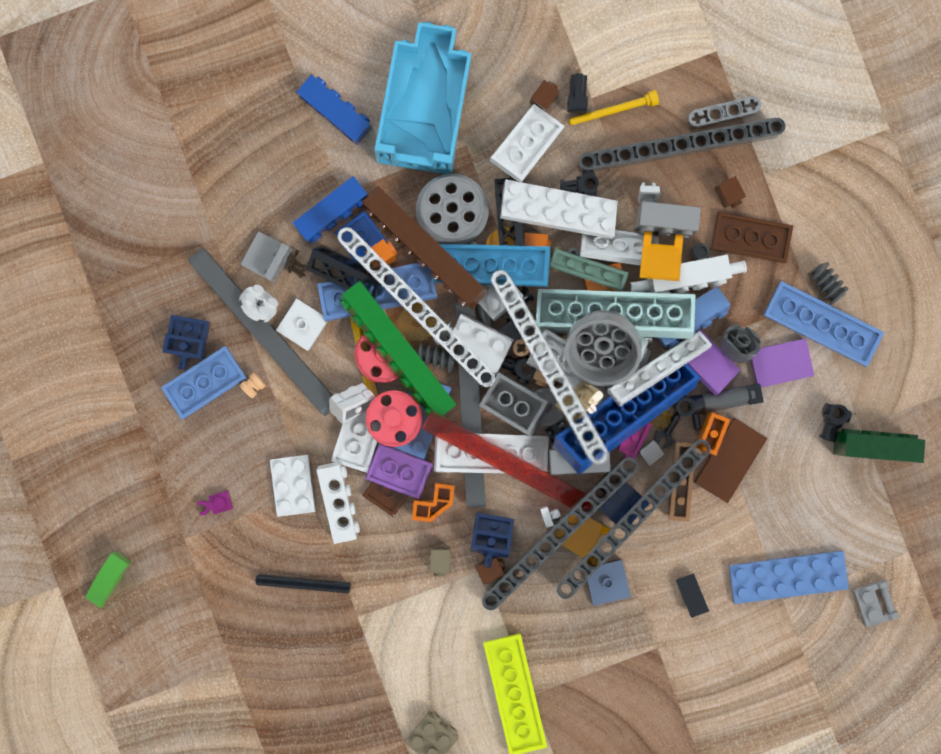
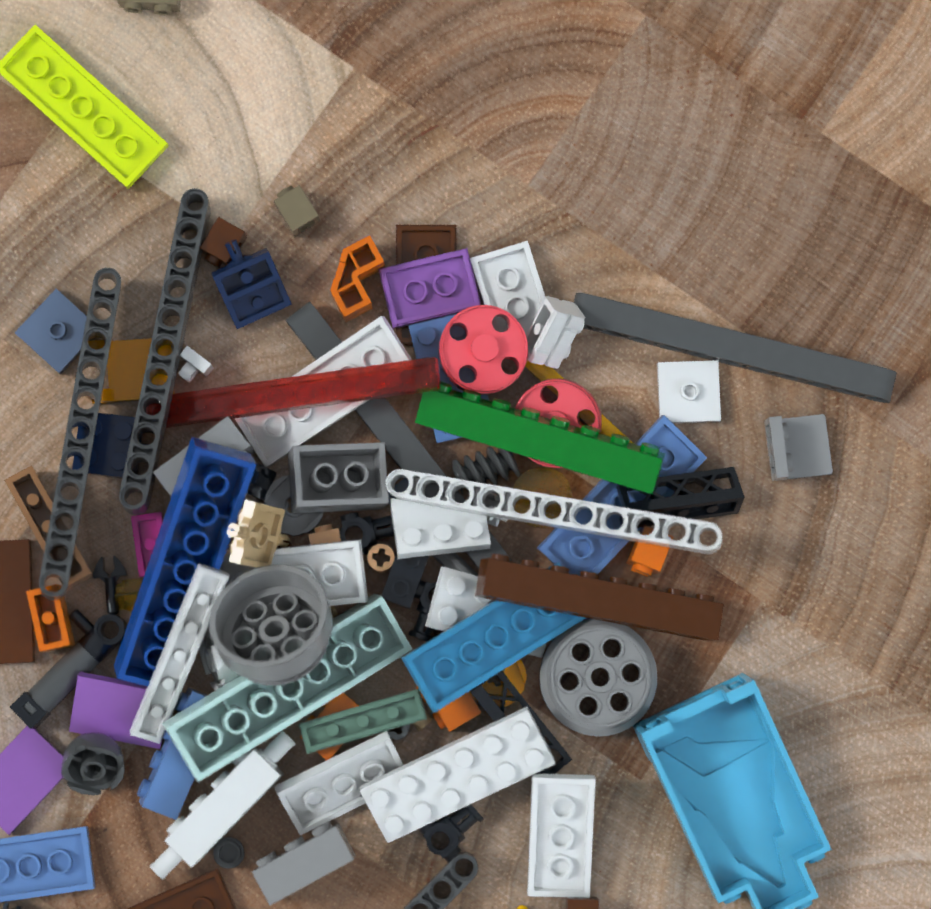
camera: 140 degrees right, 5 degrees down
medium blue plate [161,346,247,420] -> none
dark blue plate [162,315,210,370] -> none
magenta plate [197,490,234,515] -> none
white plate [239,285,278,322] -> none
light nougat wheel [239,372,266,399] -> none
black axle [255,574,351,594] -> none
white plate [270,455,316,517] -> none
dark brown piece [288,250,309,278] -> none
blue brick [293,176,368,243] -> none
blue brick [297,75,371,145] -> none
white brick [317,461,360,544] -> none
blue tile [334,210,387,262] -> none
white beam [492,270,608,464] -> none
white tile [638,182,660,204] -> none
white slope [638,439,664,466] -> none
light orange flag [639,231,683,281] -> none

